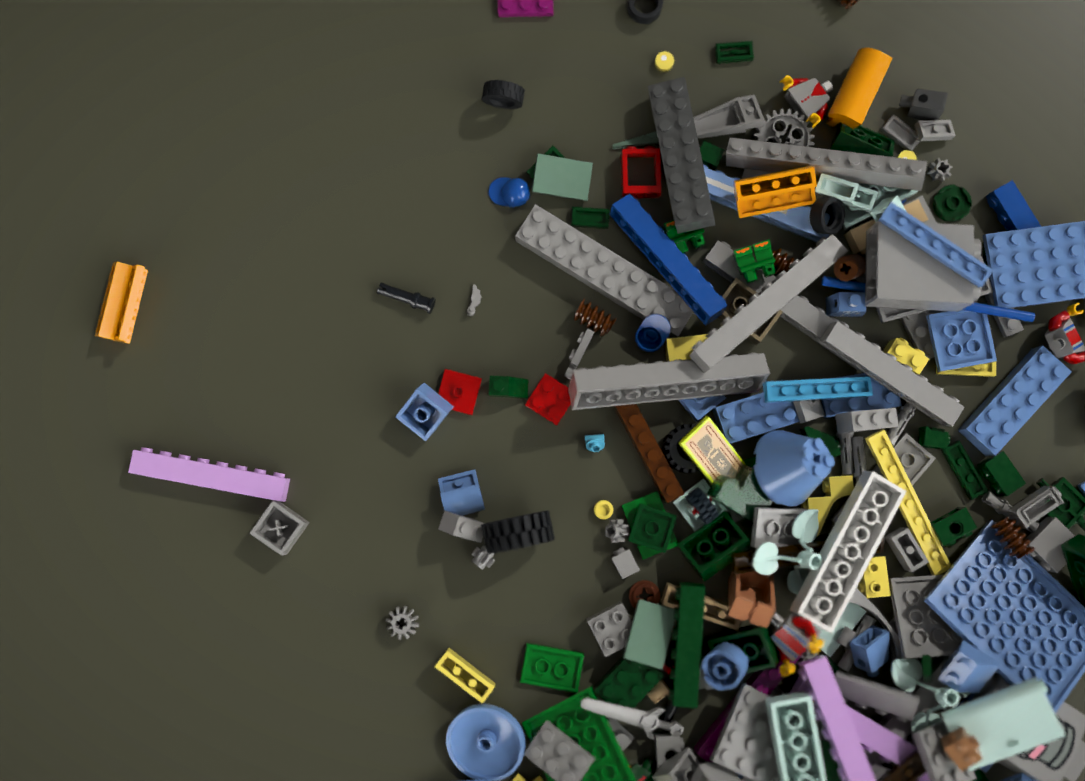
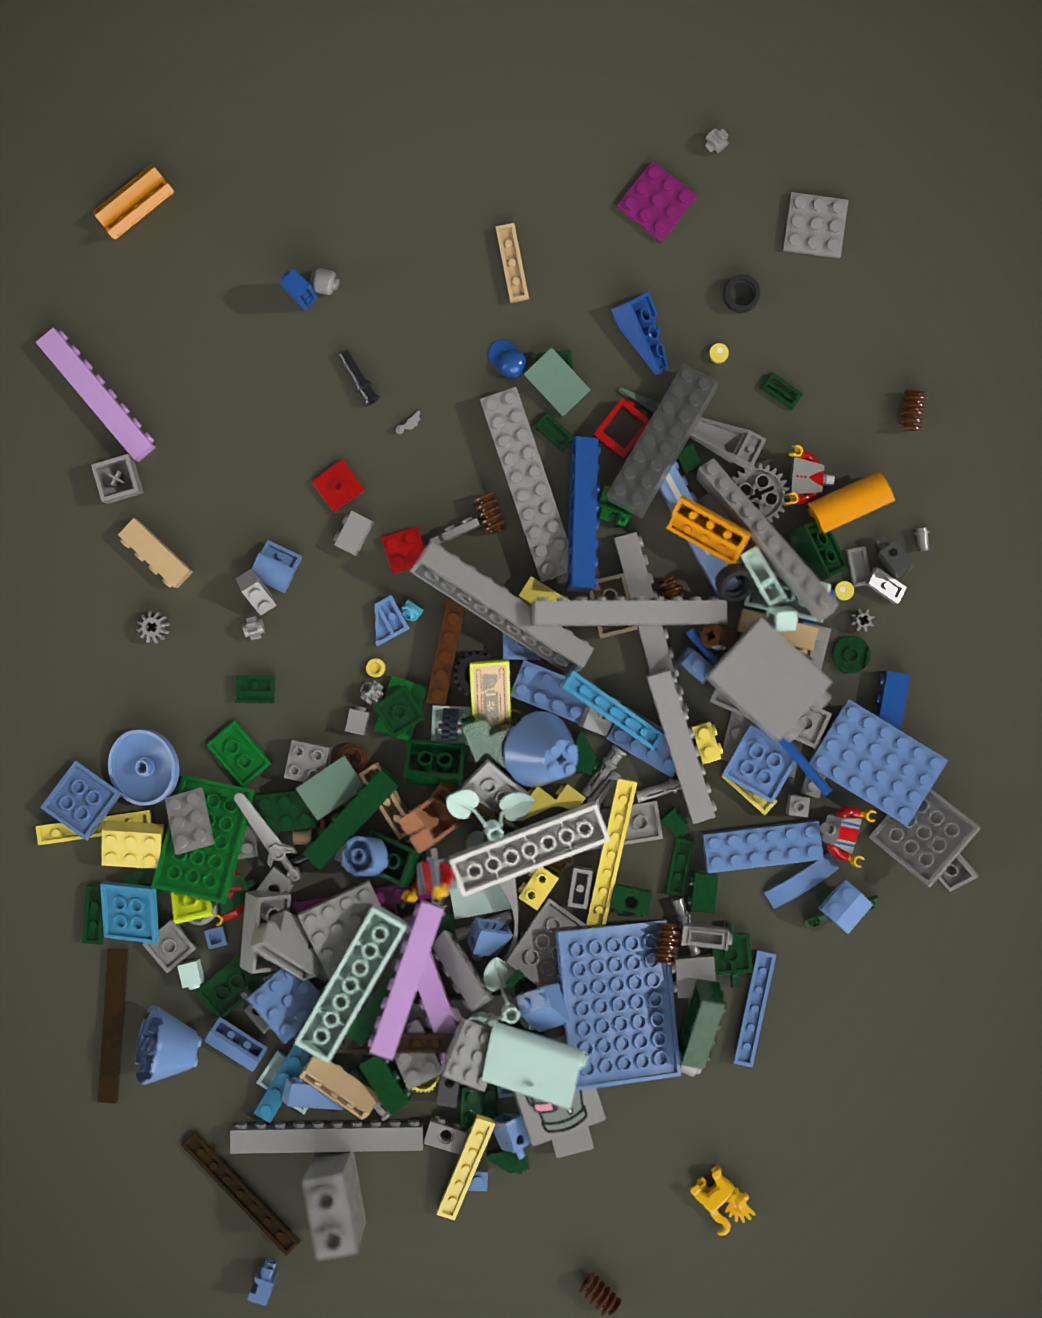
camera: 40 degrees right, 5 degrees up
medium blue brick [396,383,454,442] -> none
light yellow brick [435,648,495,704] -> none
black tyre [481,510,555,554] -> none
black tyre [482,80,525,109] -> none
dark green slope [489,376,529,399] -> none
blue cap [635,314,671,352] -> none
green hips [733,239,776,284] -> none
light grey brick [835,408,899,434] -> none
light grey hinge [836,626,857,649] -> none
medium blue plate [878,202,993,288] -> none
medium nougat head [941,727,983,771] -> none
none -> tan brick [118,518,193,588]
none -> dark green plate [235,675,275,704]
none -> blue brick [280,269,318,311]
none -> light grey head [310,268,339,295]
none -> light grey brick [334,511,374,556]
none -> medium blue wing [374,595,410,646]
none -> tan plate [495,223,529,303]
none -> blue wedge [611,291,669,375]
none -> medium blue slope [764,852,839,909]
none -> light grey brick [785,794,810,817]
none -> light grey pin [914,527,930,552]

